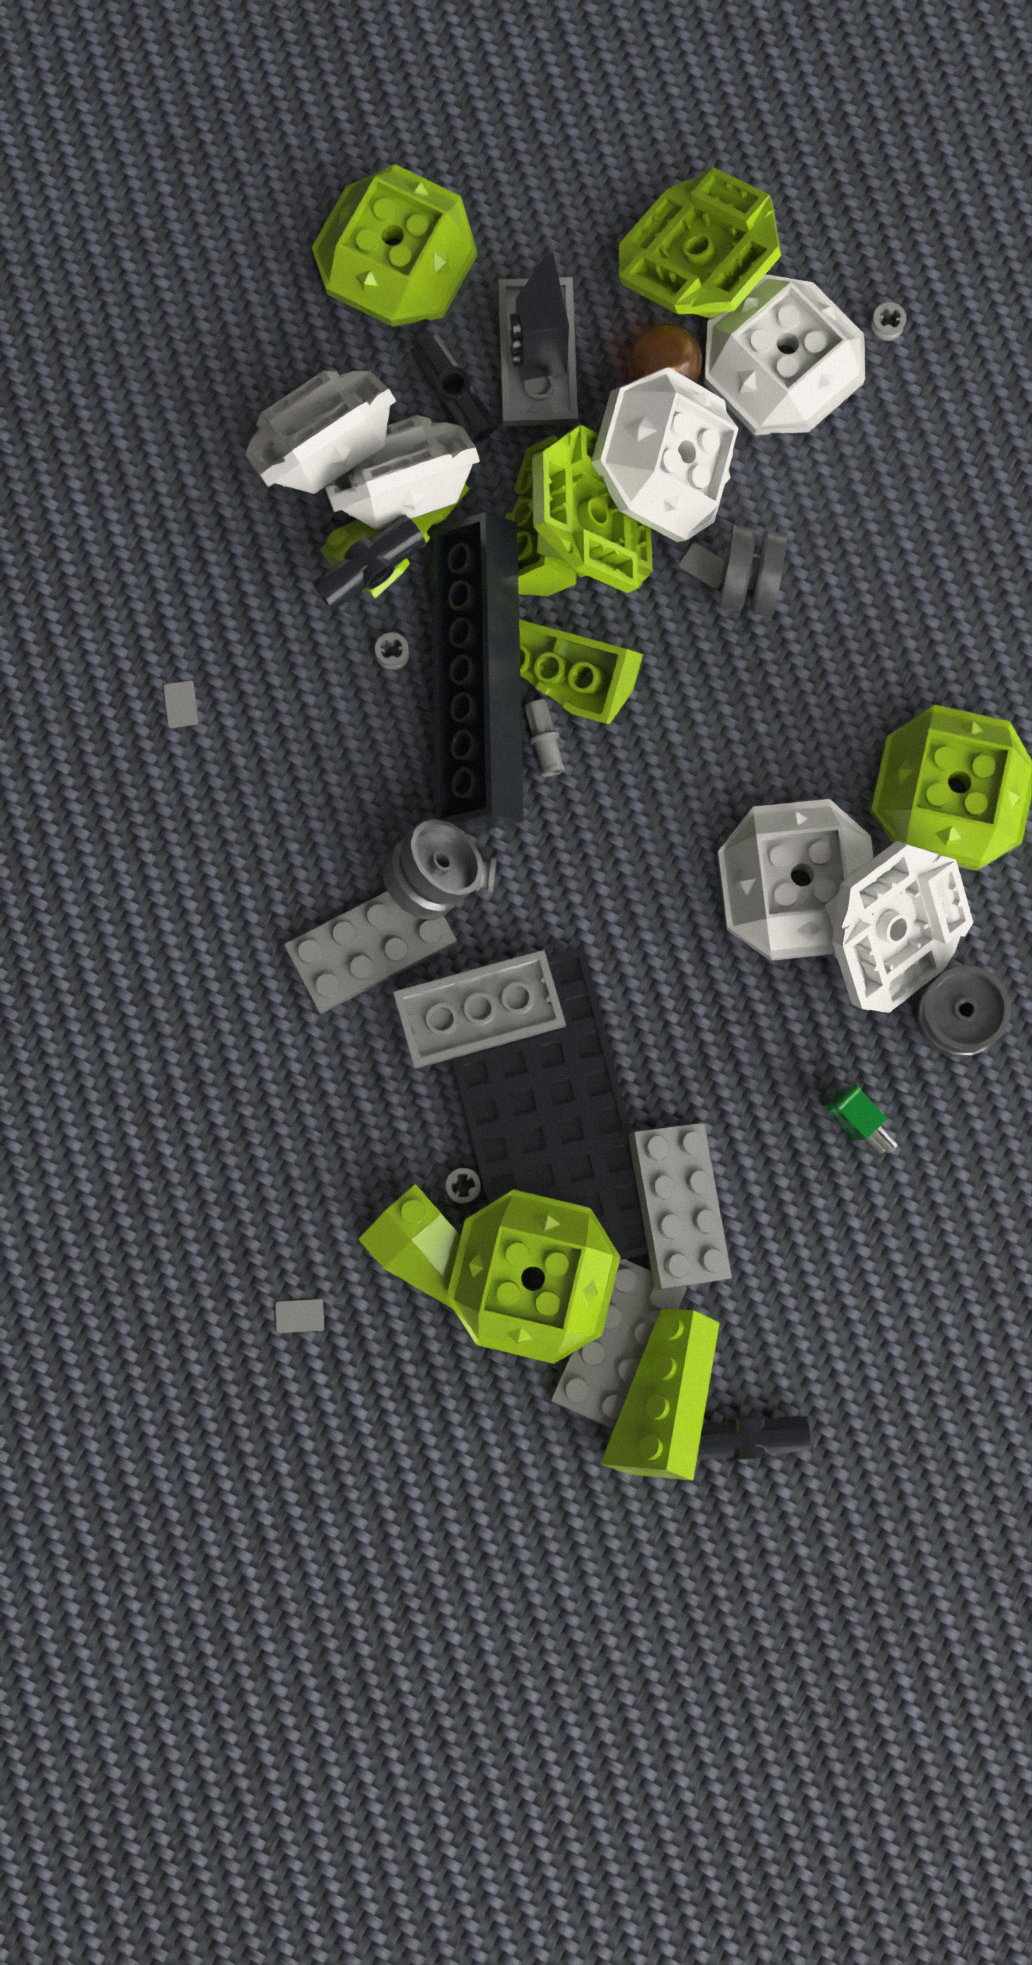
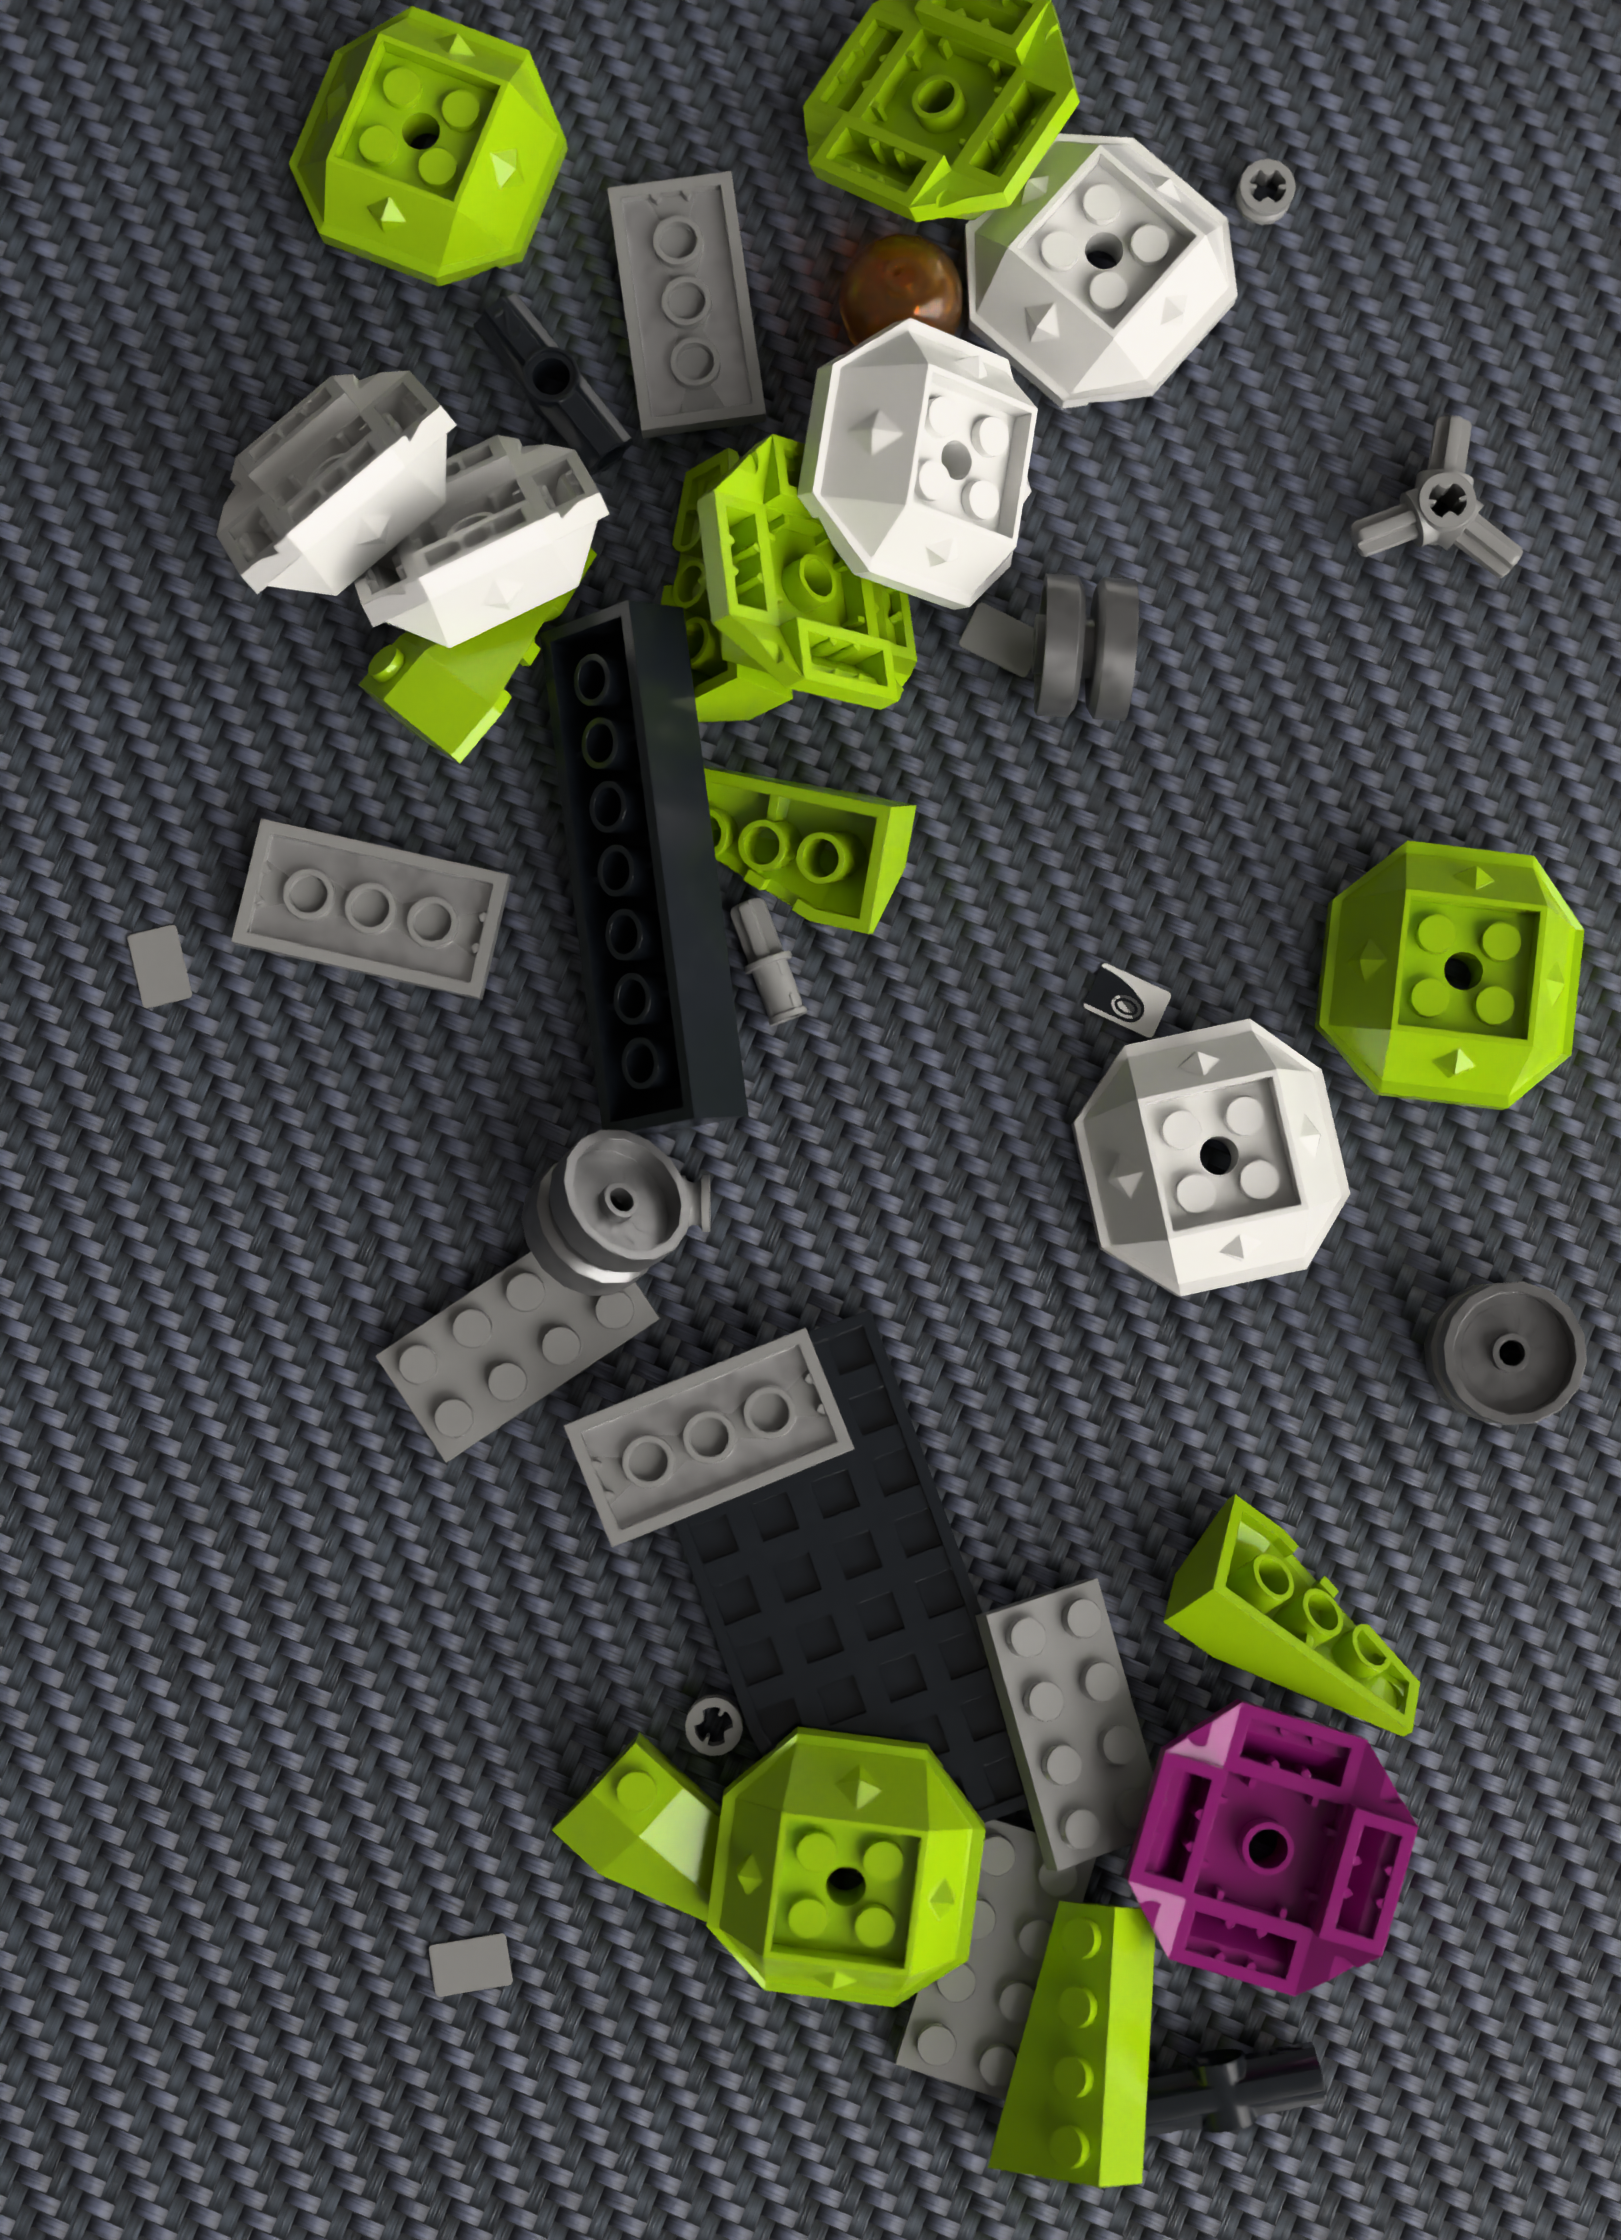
camera: 10 degrees left, 5 degrees up
black piece [312,514,426,611] -> none
light grey bush [375,632,409,670] -> none
black slope [510,254,569,381] -> none
green piece [822,1084,898,1154] -> none
white piece [825,841,973,1013] -> none
none -> piece [231,818,511,1000]
none -> sticker [1084,963,1171,1038]
none -> magenta piece [1124,1699,1418,1996]
none -> lime wedge [1163,1494,1420,1737]
none -> light grey bush [1350,415,1523,578]

